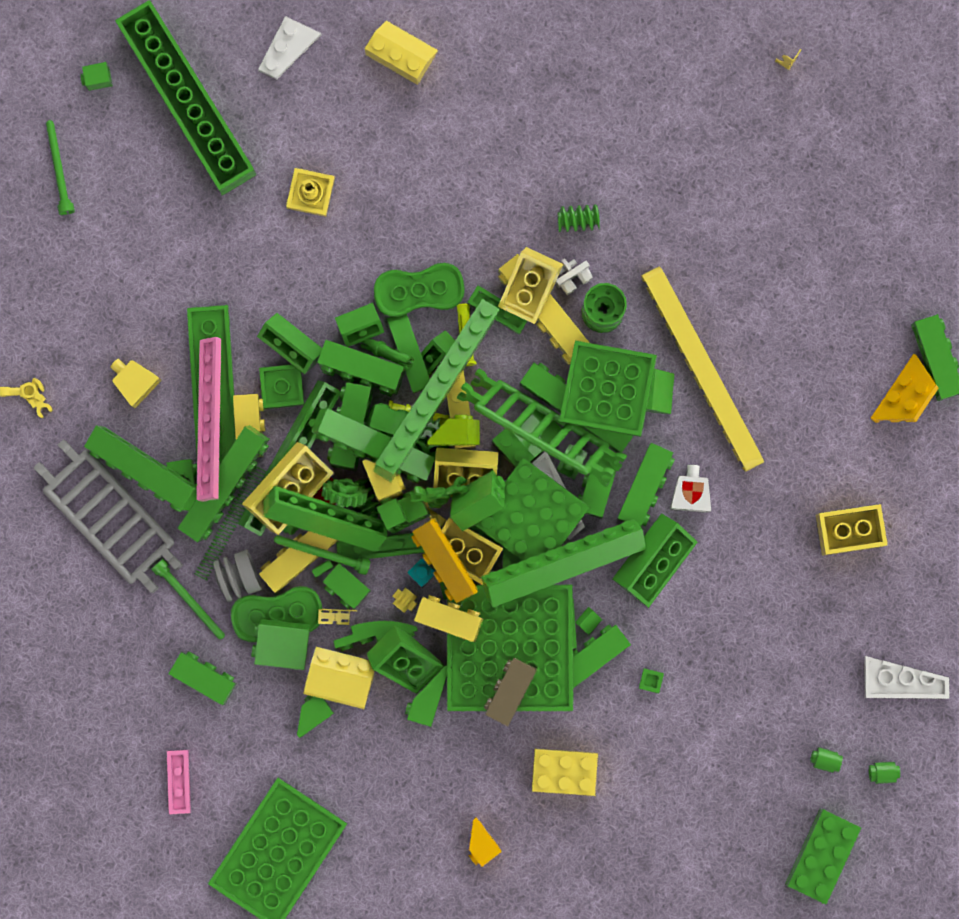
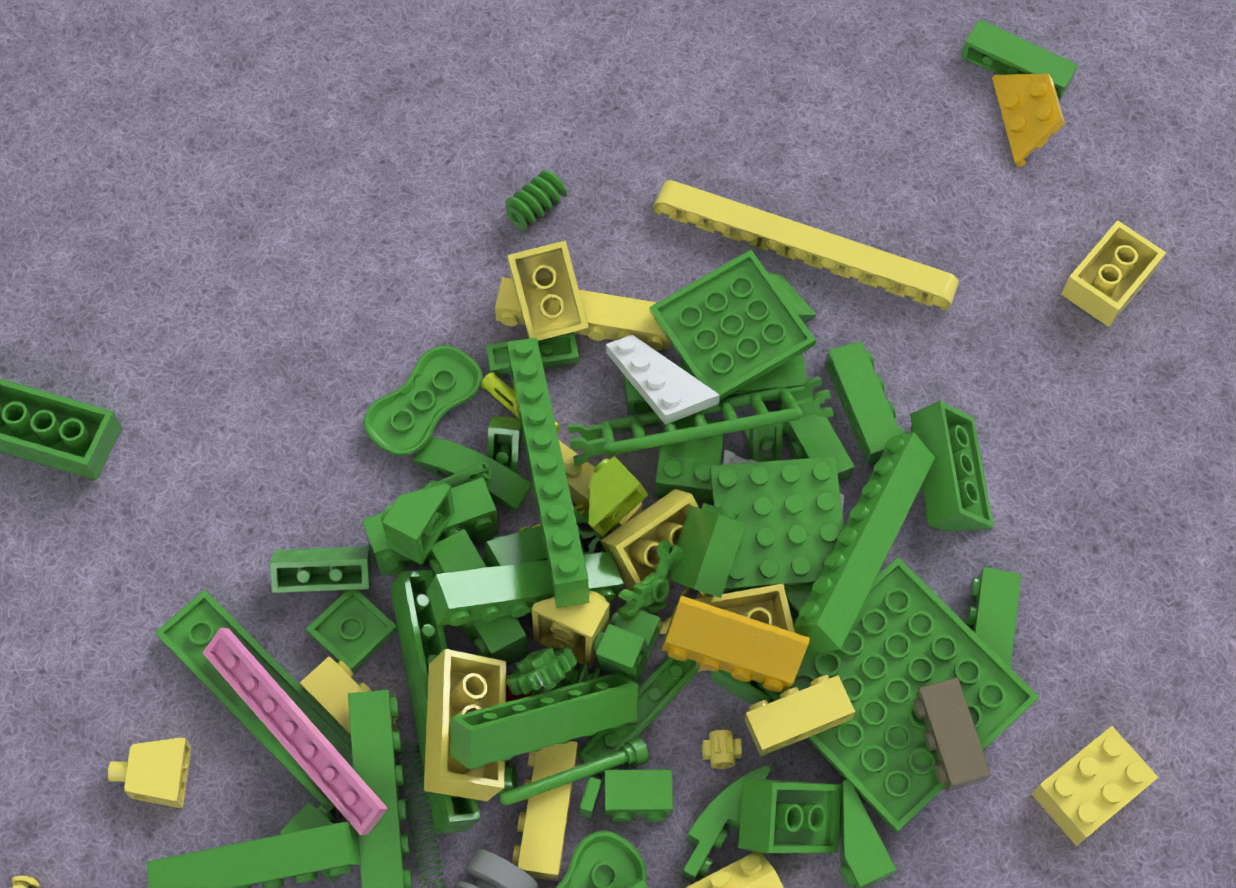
camera: 45 degrees left, 20 degrees down
white wing [258,16,322,79] -> none
light yellow plate [286,168,335,217] -> none
light yellow piece [318,609,357,625] -> none
bright green brick [335,303,384,347] -> none
light yellow slope [365,21,438,85] -> none
teal brick [407,558,435,588] -> none
white hips [555,258,593,295] -> none
bright green tile [575,607,602,635] -> none
bright green wheel [581,283,627,333] -> none
bright green plate [639,668,664,694] -> none
white torso [670,465,711,513] -> none
none -> bright green slope [381,483,455,565]
none -> white wing [606,335,719,425]

